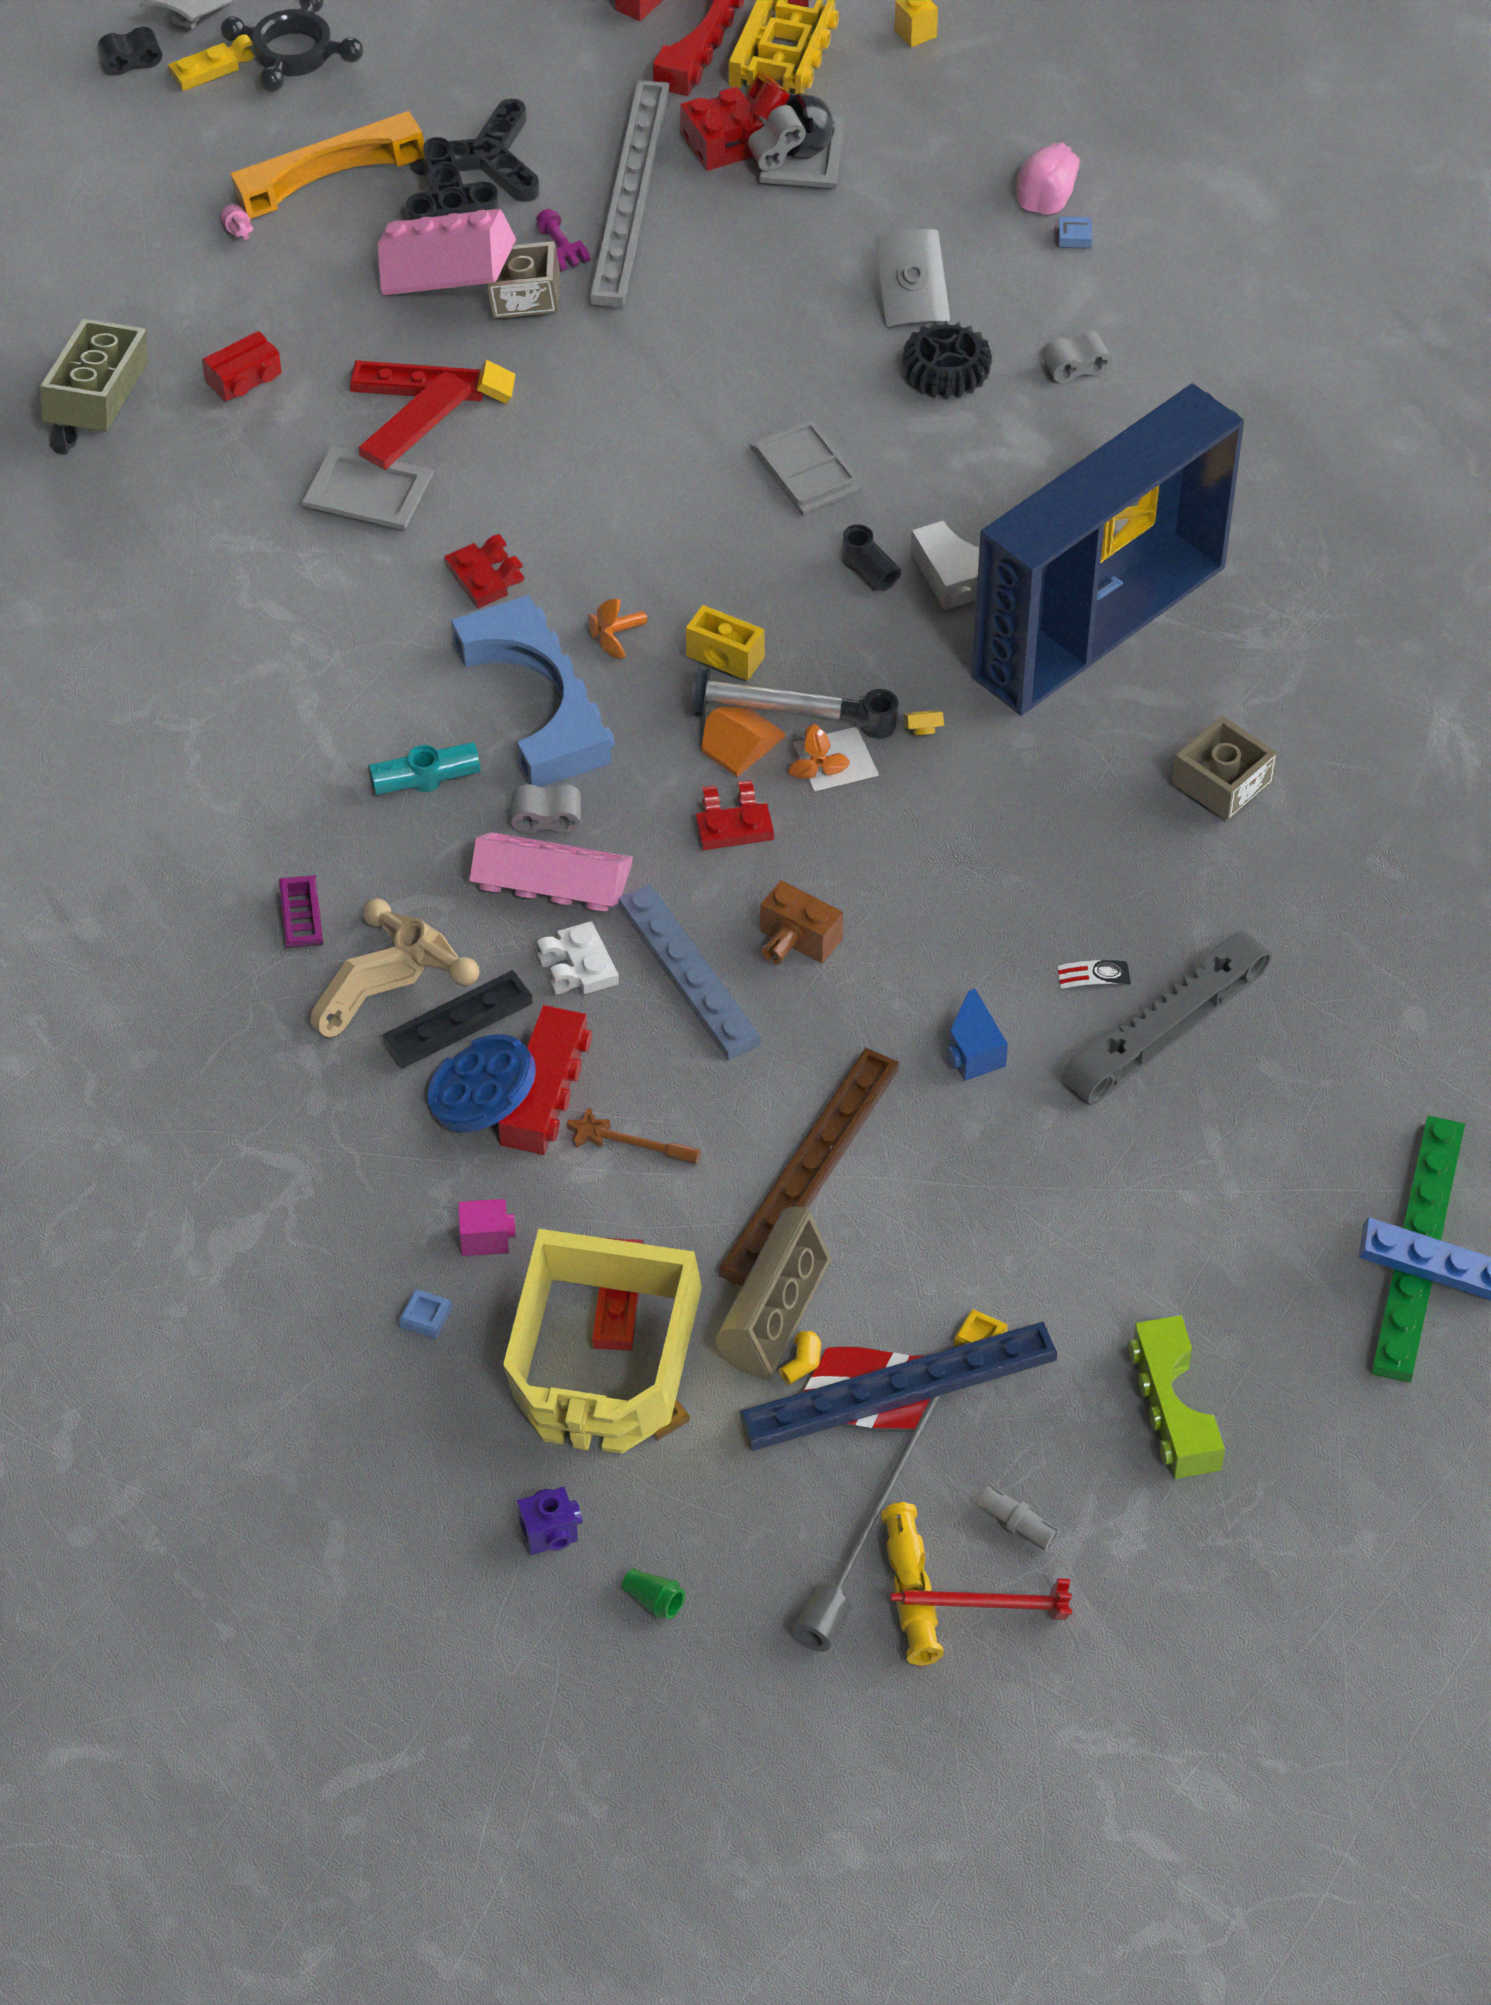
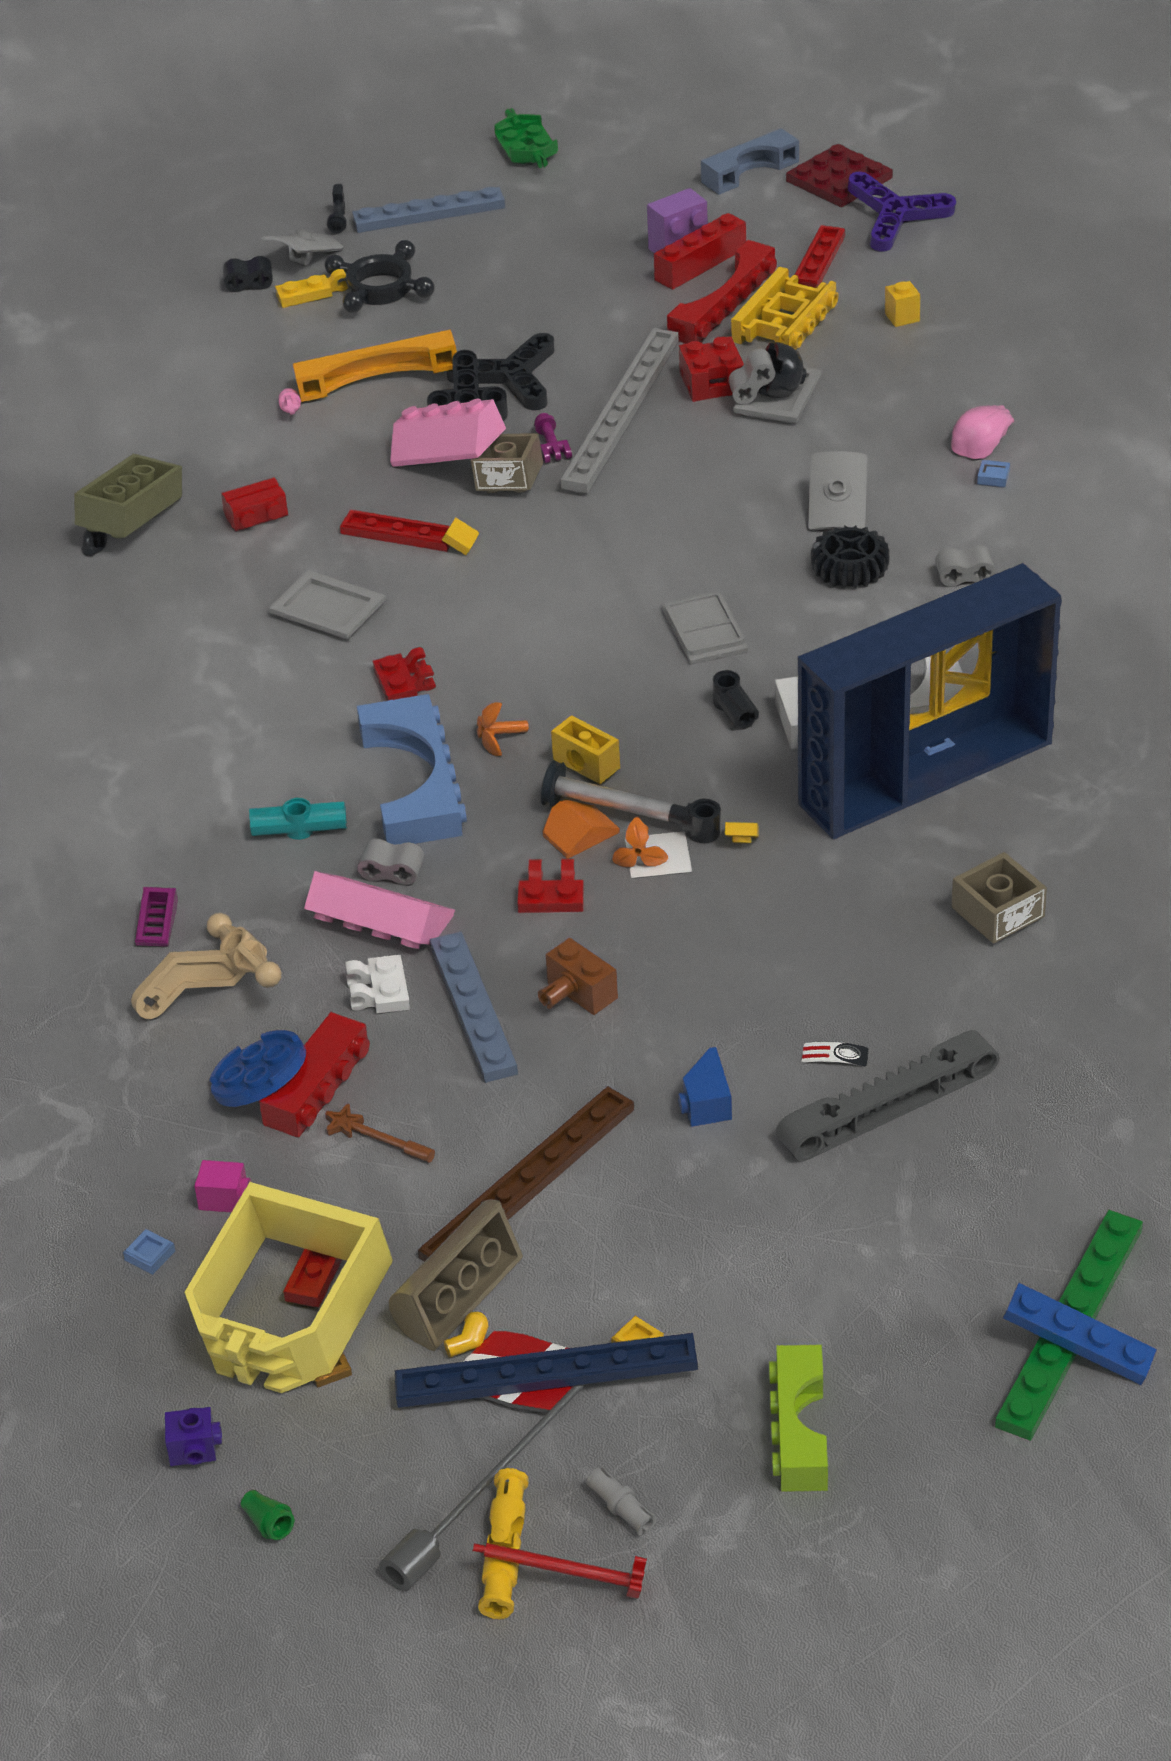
camera: 15 degrees right, 10 degrees down
red tile [359,371,471,470] -> none
black plate [383,970,533,1069] -> none
red plate [745,70,790,121] -> none

